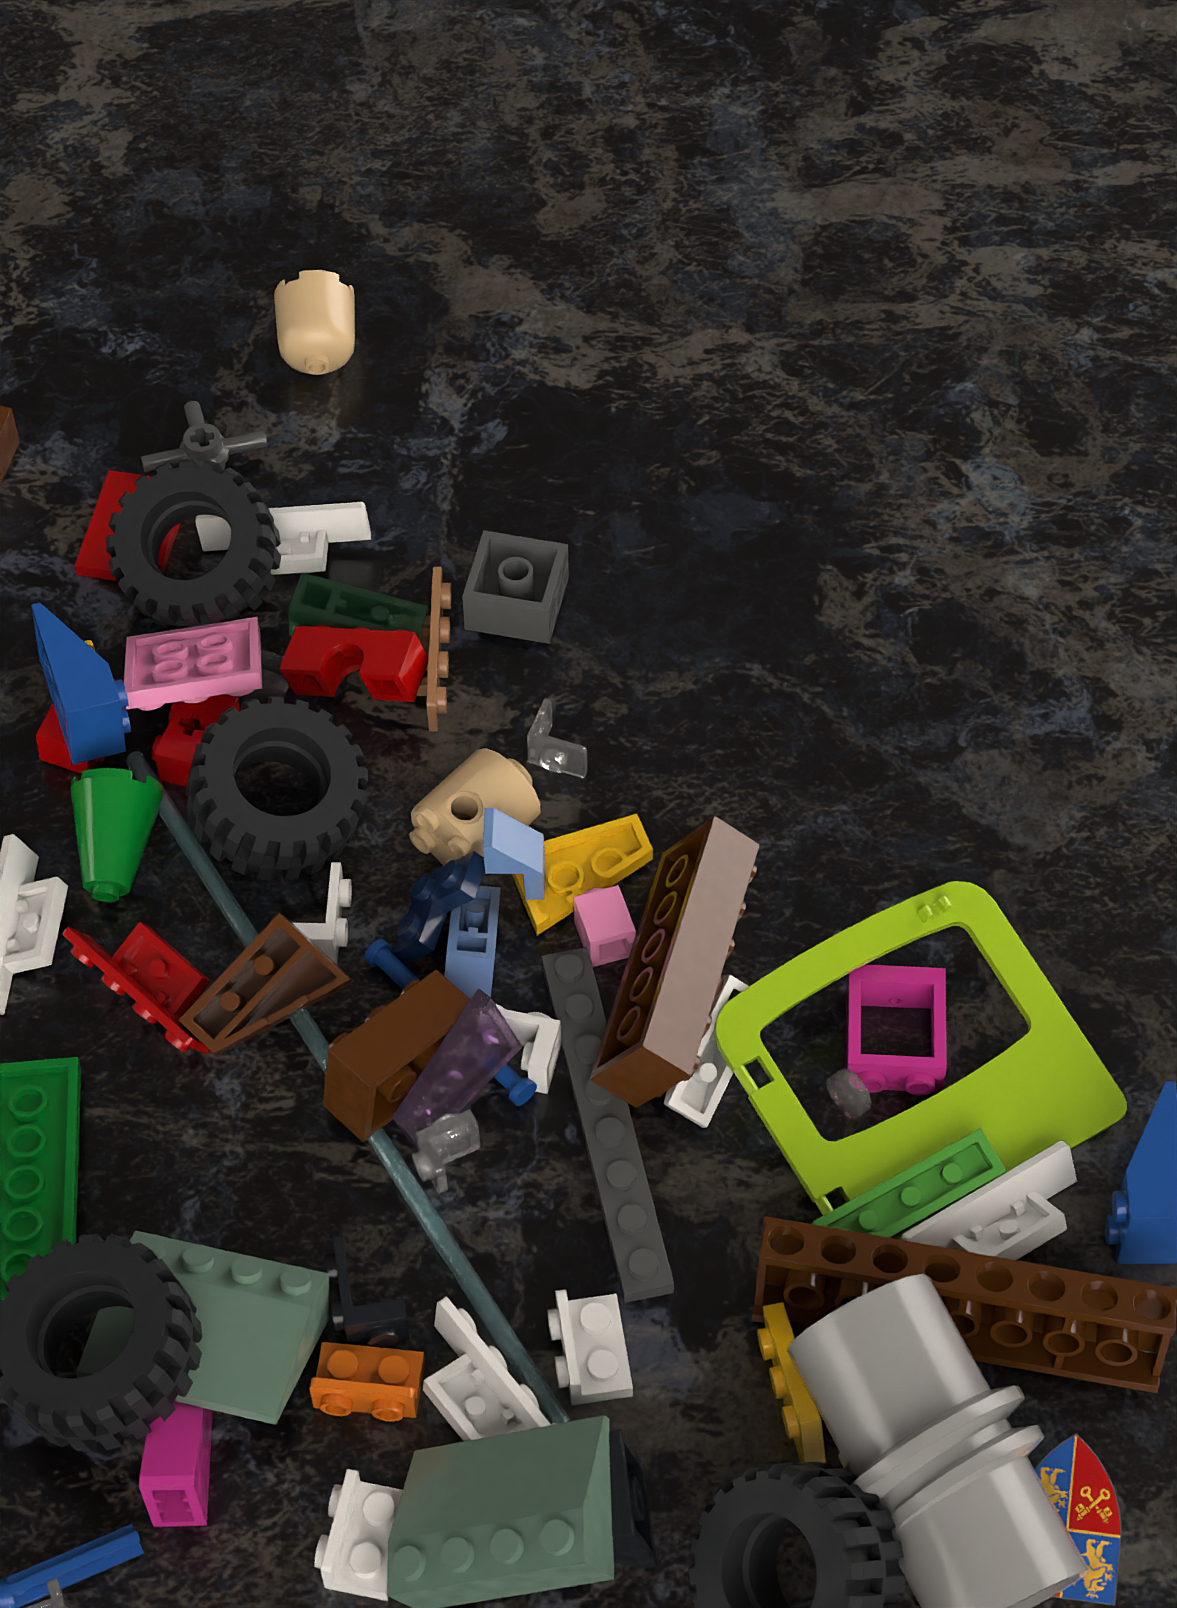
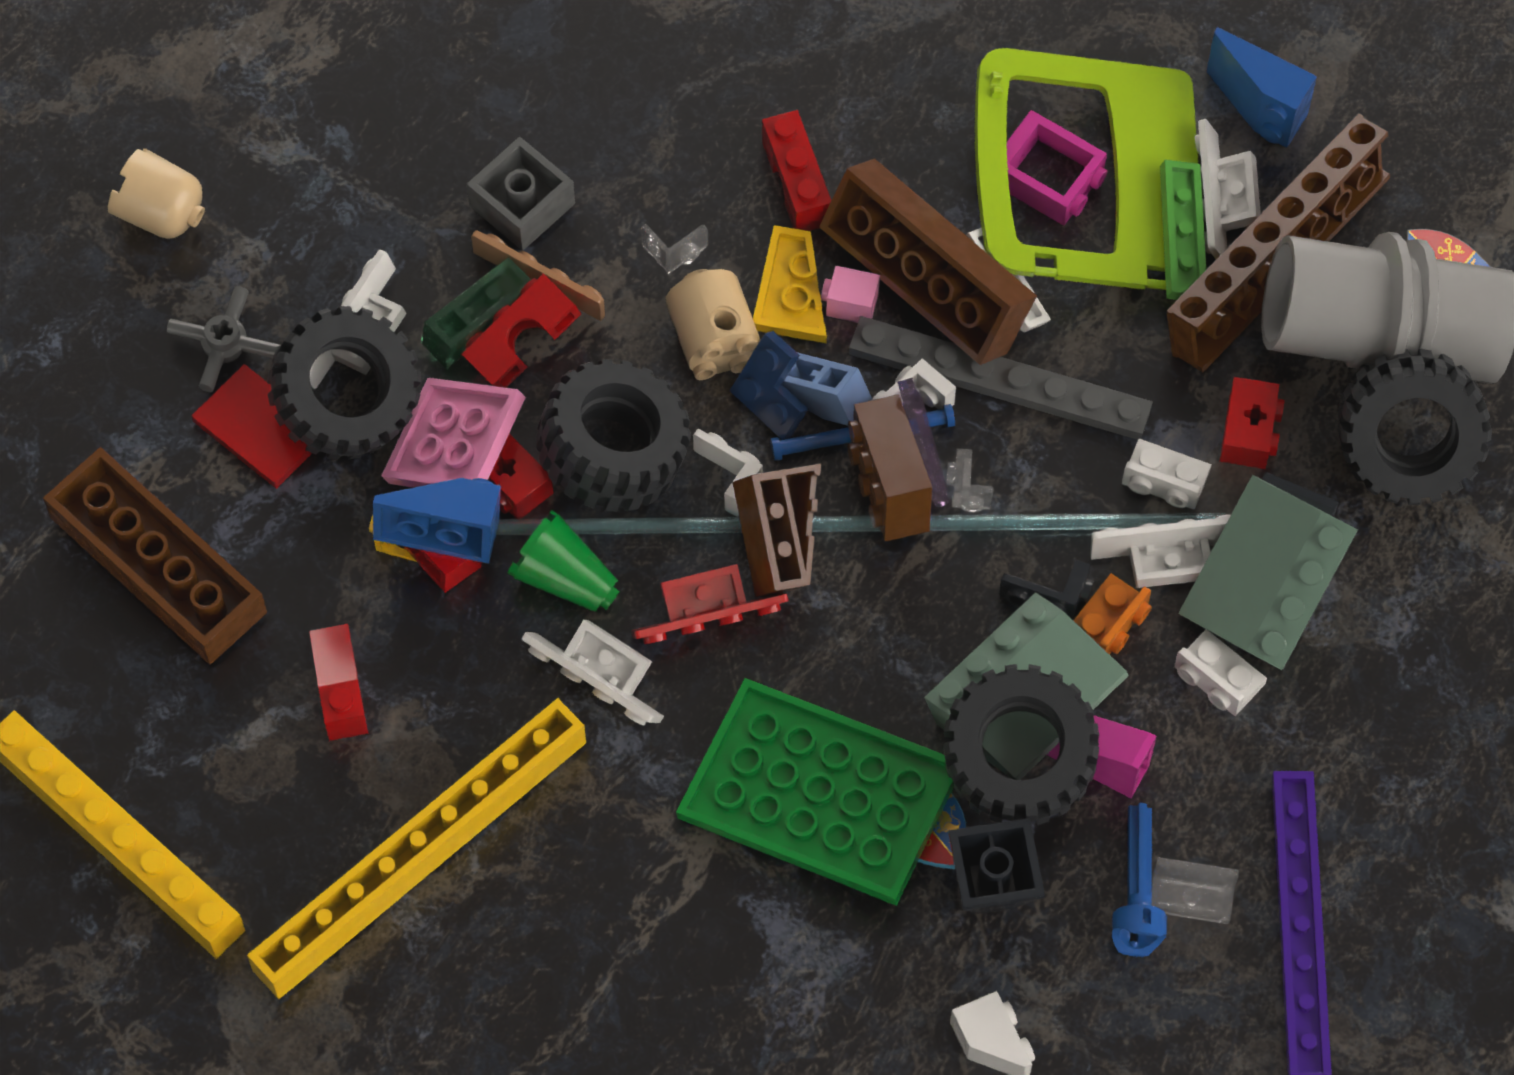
camera: 60 degrees left, 10 degrees up
medium blue slope [483,808,545,900] -> none
yellow wing [757,1302,826,1463] -> none
clear tile [826,1068,871,1119] -> none
none -> red arch [762,110,832,231]
none -> red brick [1219,377,1285,469]

